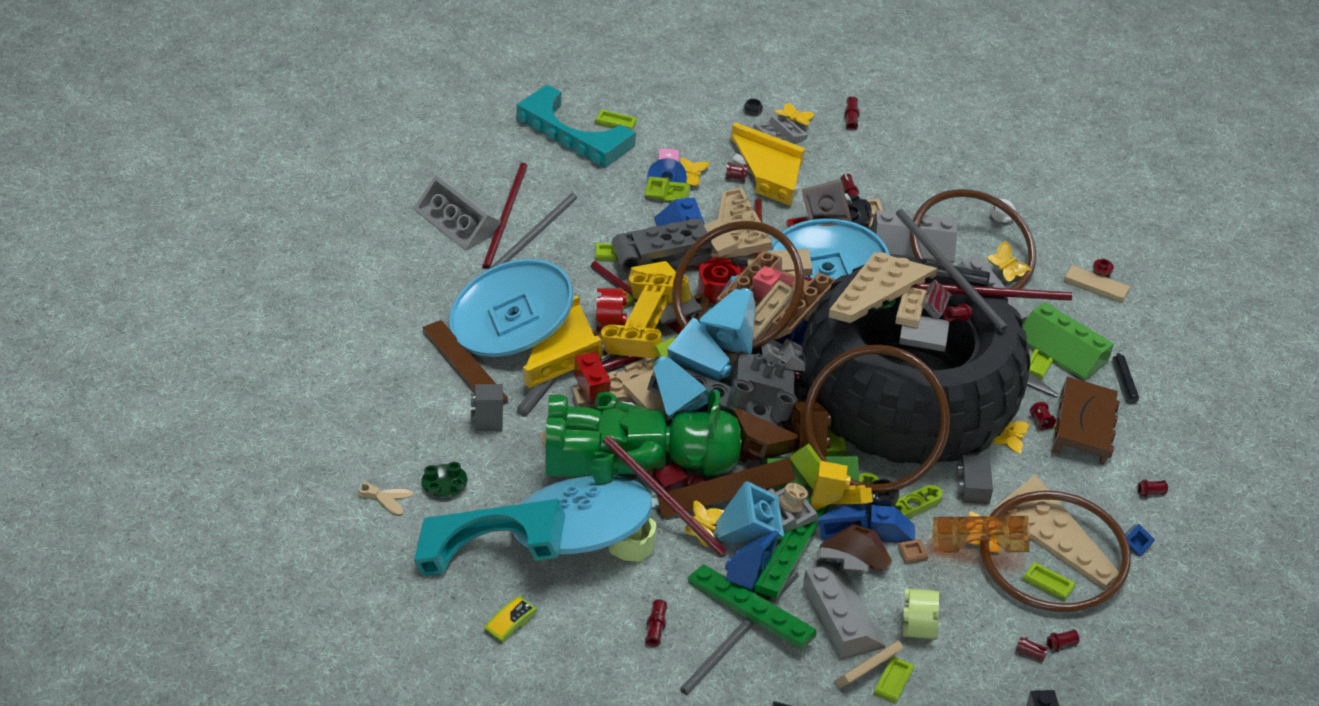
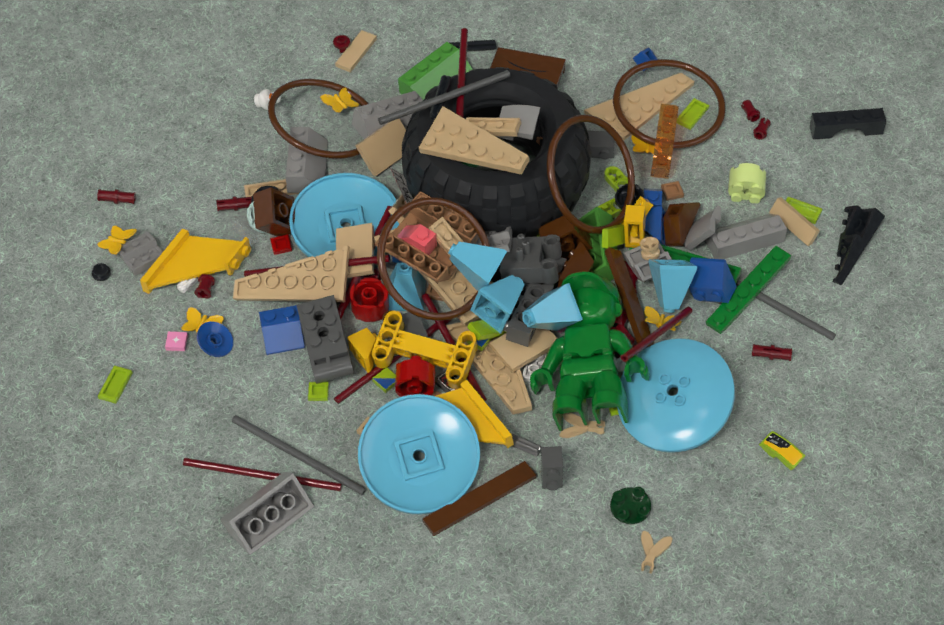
camera: 85 degrees left, 10 degrees up
teal arch [414,499,565,575] -> none
teal arch [516,84,636,168] -> none
red brick [574,352,611,405] -> none
lime slope [645,177,691,202] -> none
tan tile [704,218,738,257] -> none
clear tile [921,280,951,320] -> none
dark red pin [943,303,972,322] -> none
dark red pin [1137,479,1168,497] -> none

